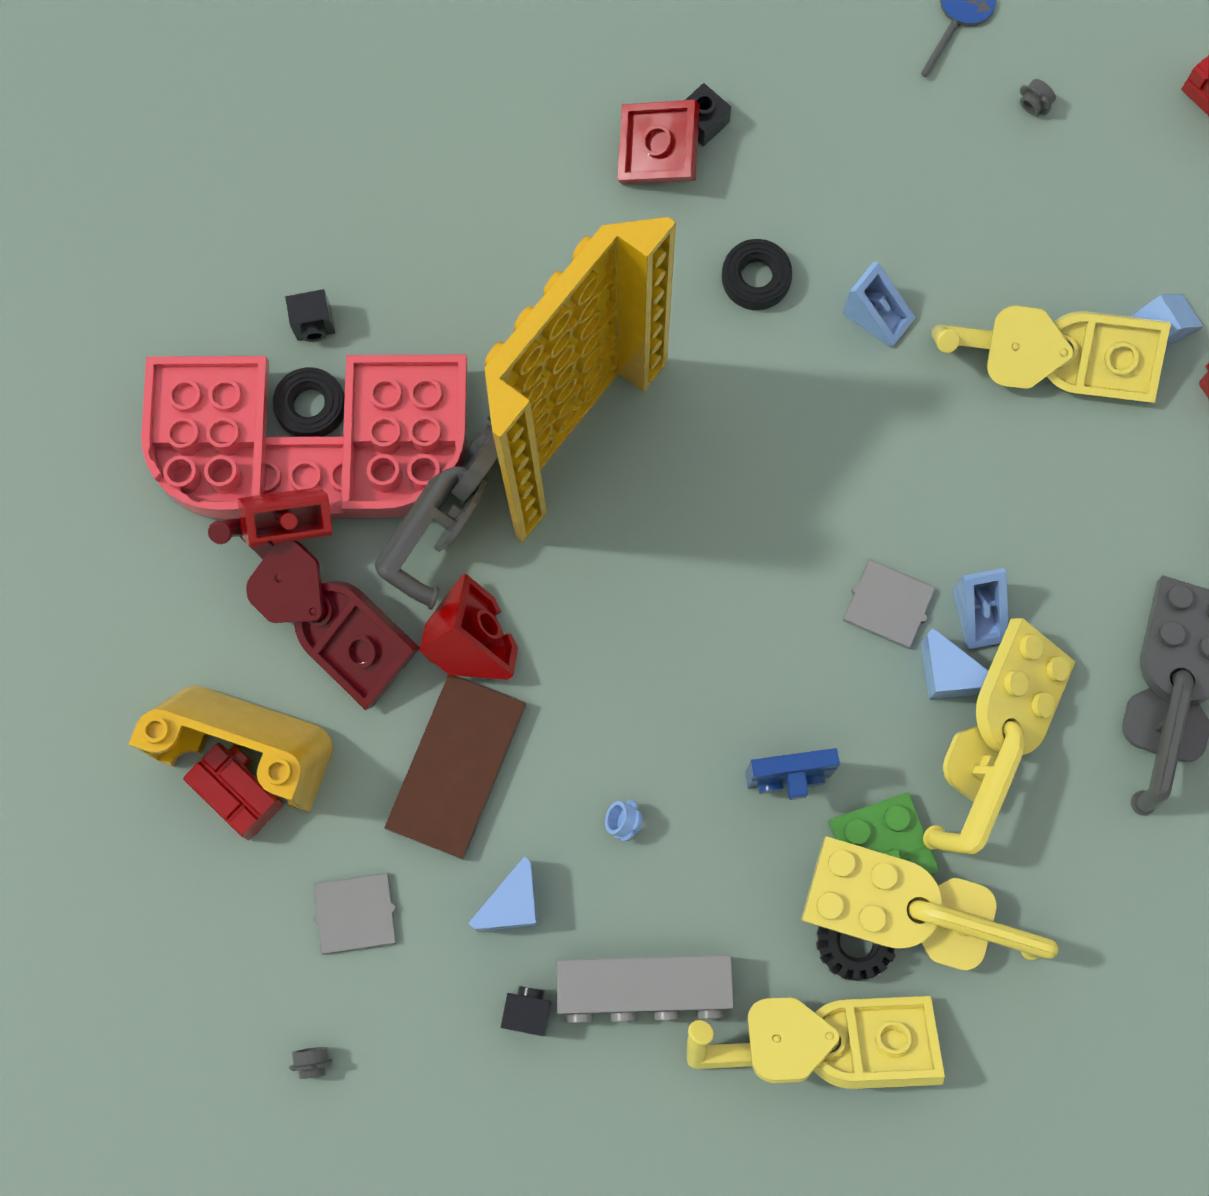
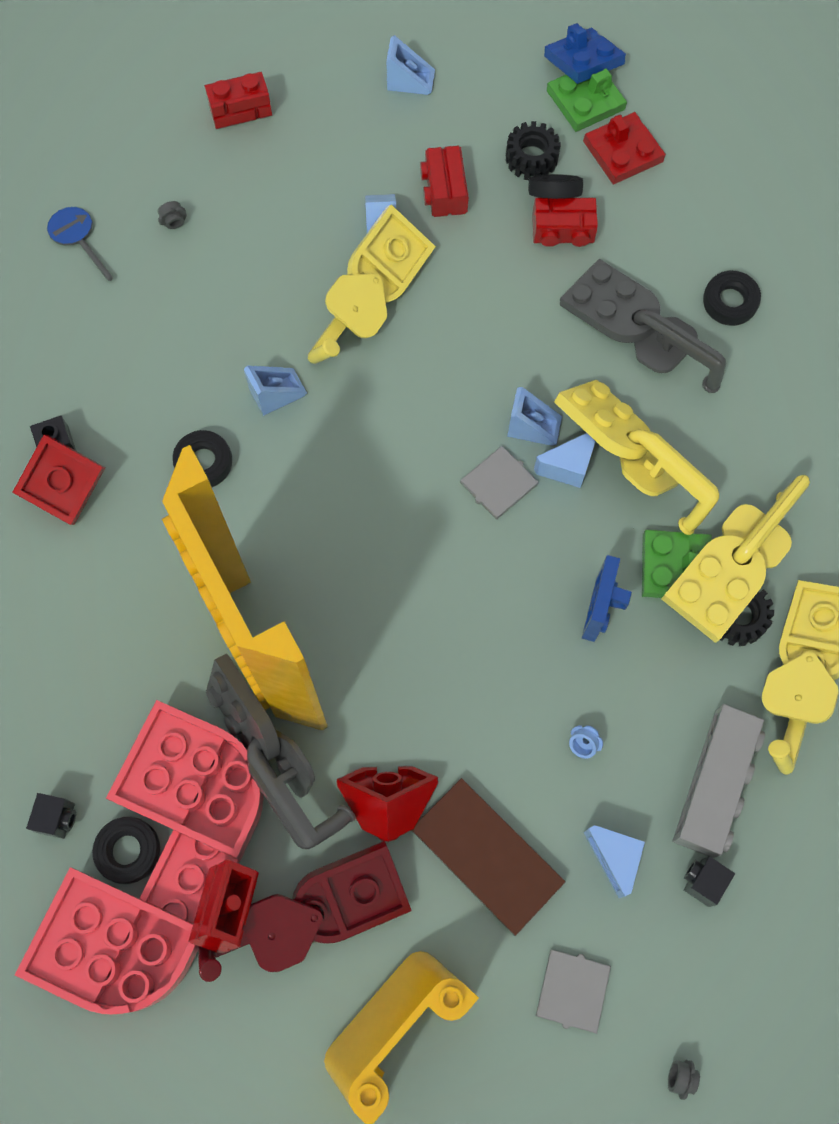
camera: 70 degrees left, 5 degrees down
red brick [183,743,284,840] -> none

